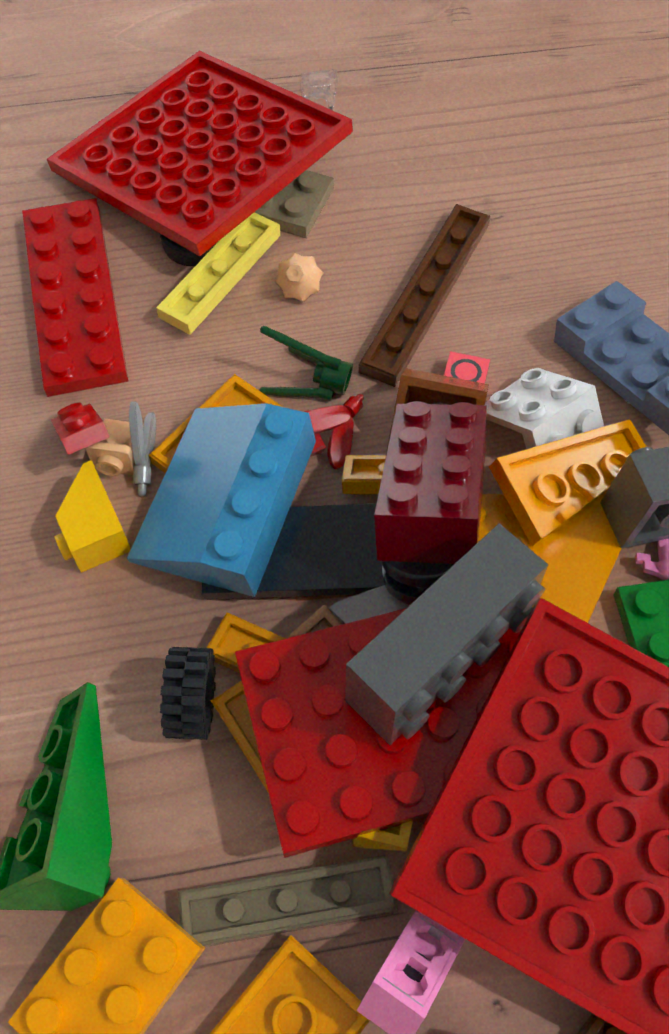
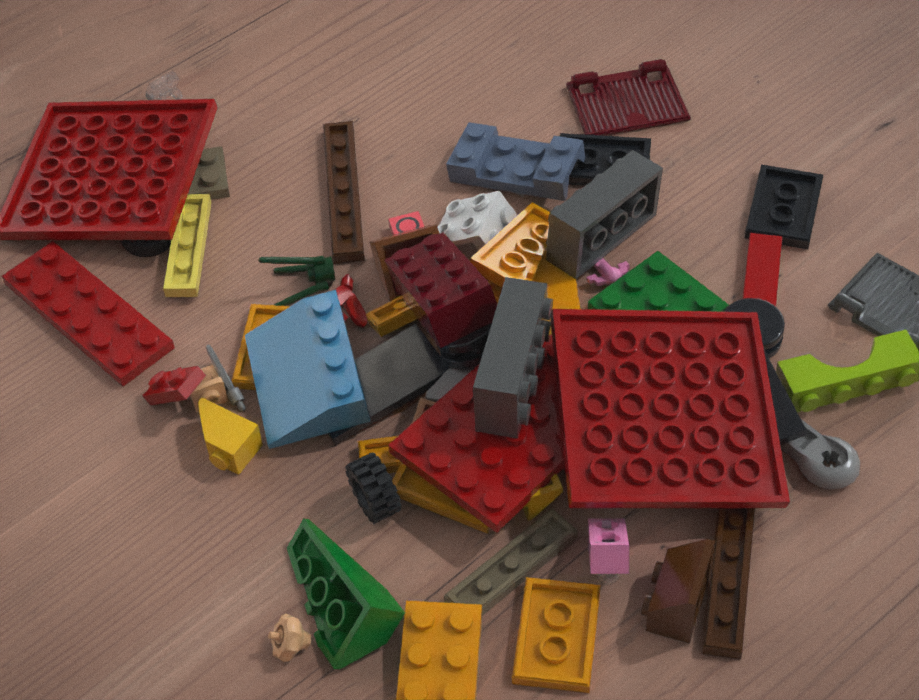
camera: 30 degrees left, 10 degrees down
light nougat piece [275,252,324,302] -> none

